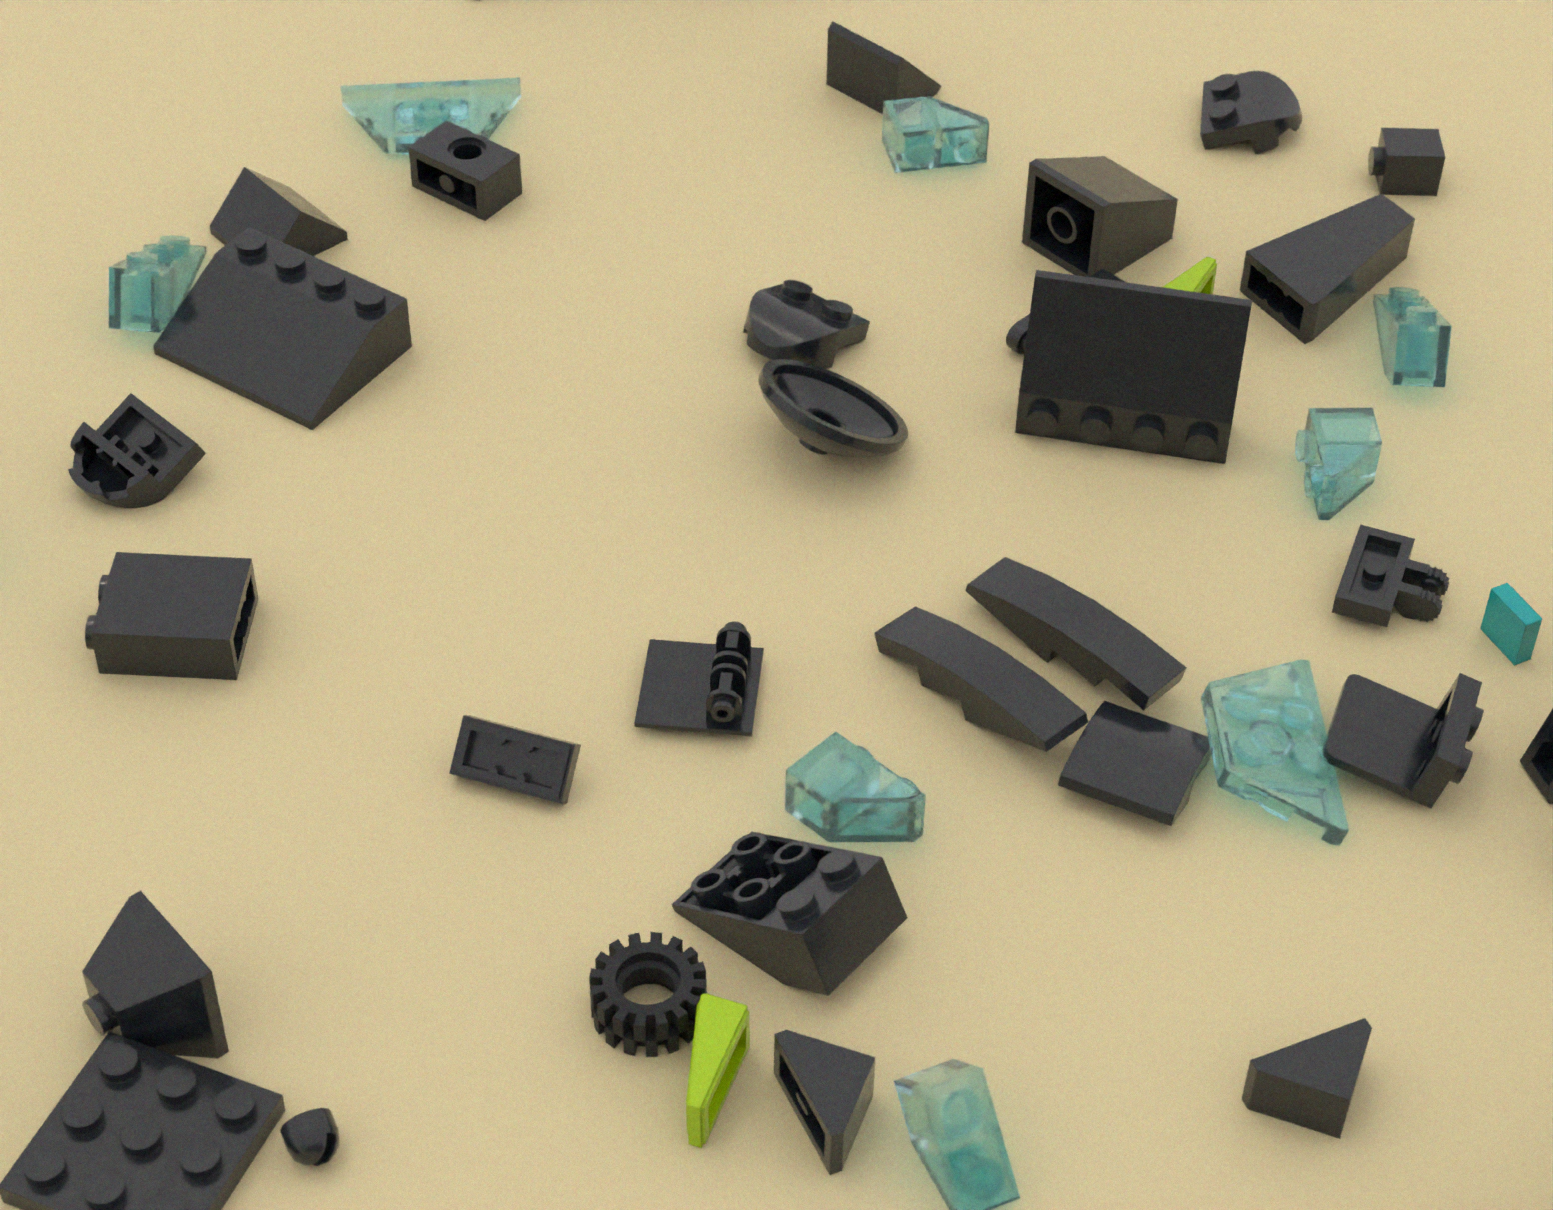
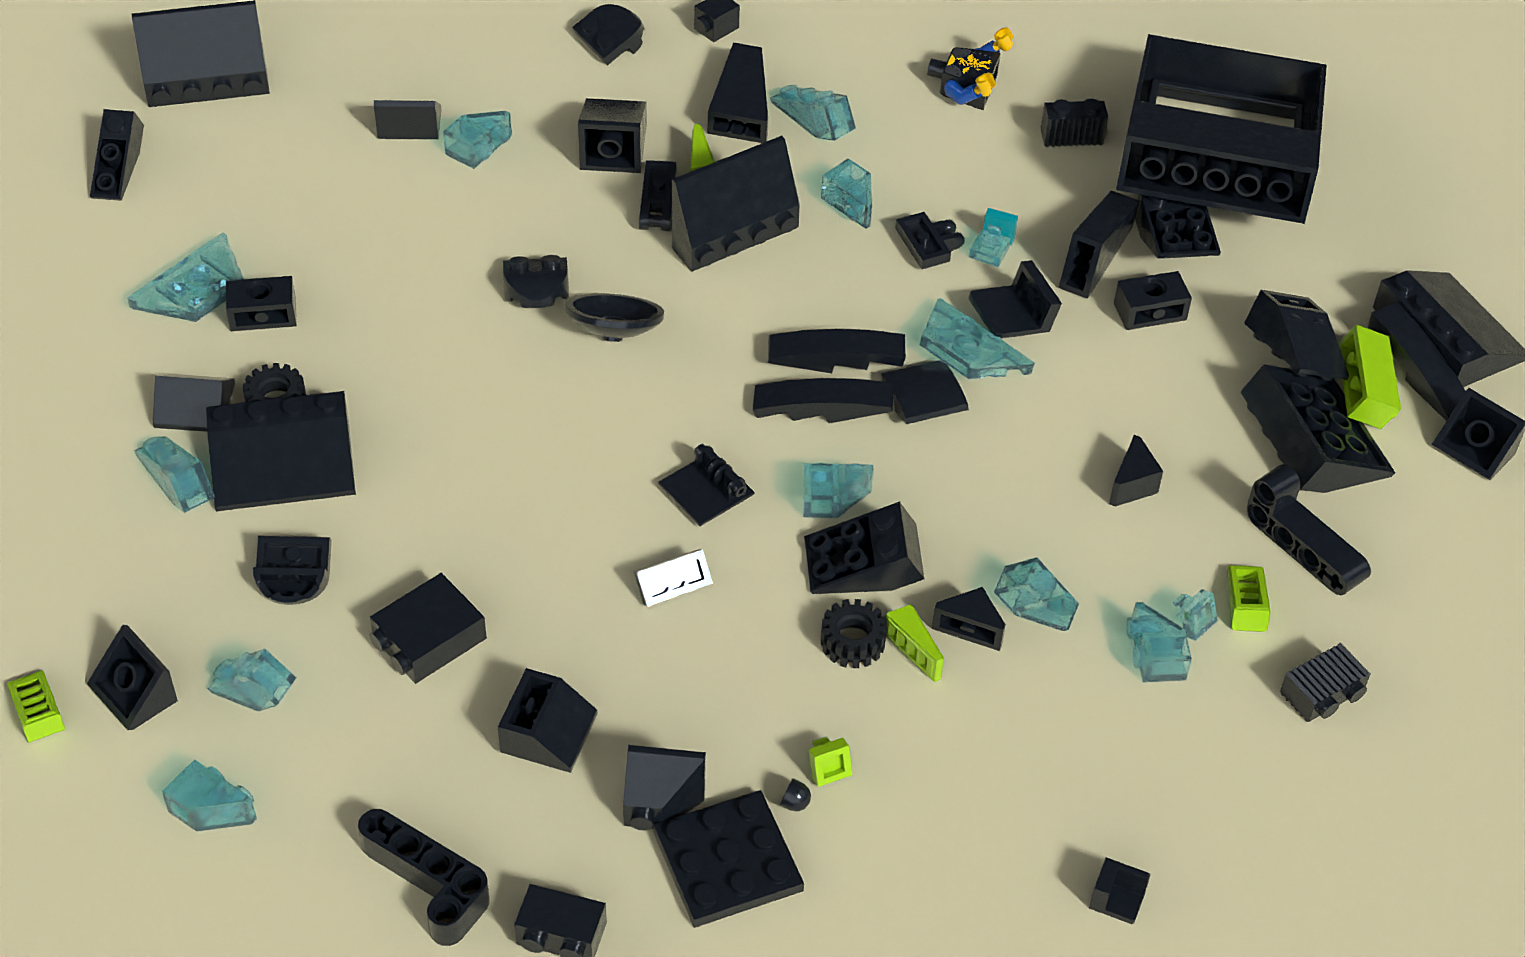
camera: 45 degrees left, 5 degrees up
none -> black tyre [242,363,306,402]
none -> black slope [498,668,598,773]
none -> lime tile [808,736,852,787]
none -> clear light blue tile [969,224,1011,267]

